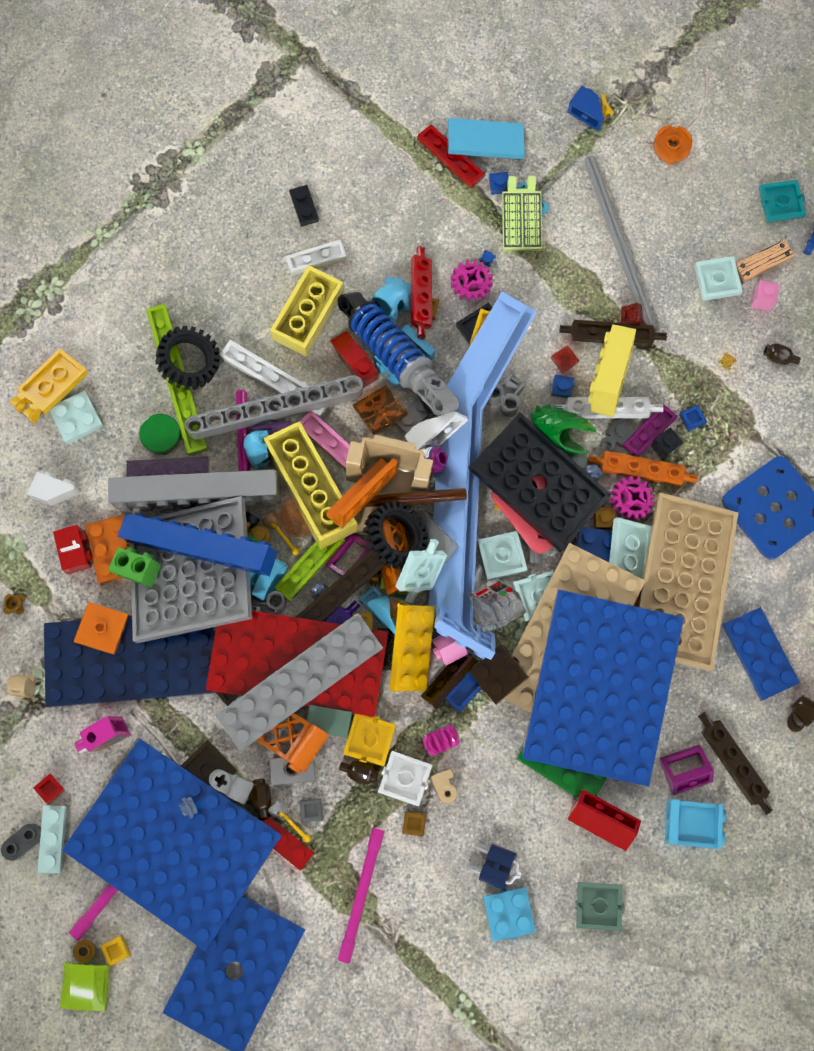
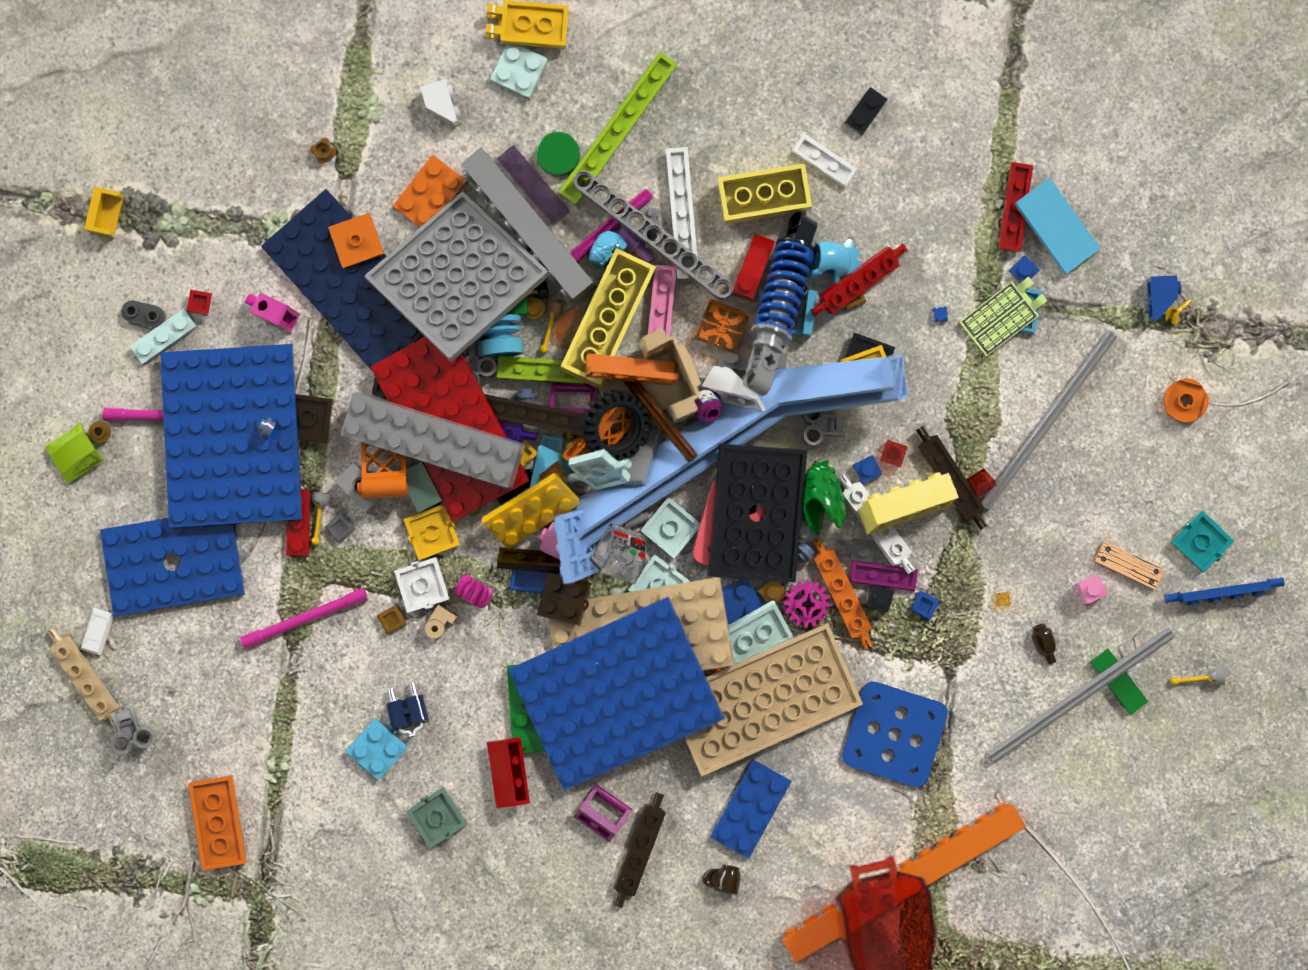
camera: 60 degrees right, 10 degrees up
tan leg [7,674,36,698] -> none
red brick [53,525,93,575] -> none
yellow tile [100,935,131,967] -> none
bright green brick [108,547,162,588] -> none
blue brick [117,512,278,577] -> none
black tyre [155,326,221,390] -> none
light grey piece [209,769,254,805] -> none
dark brown plant [250,779,271,820] -> none
dark brown plant [339,761,379,785] -> none
dark pink gear [450,260,493,302] -> none
medium azure panel [665,799,726,849] -> none
light aqua plate [694,256,743,301] -> none

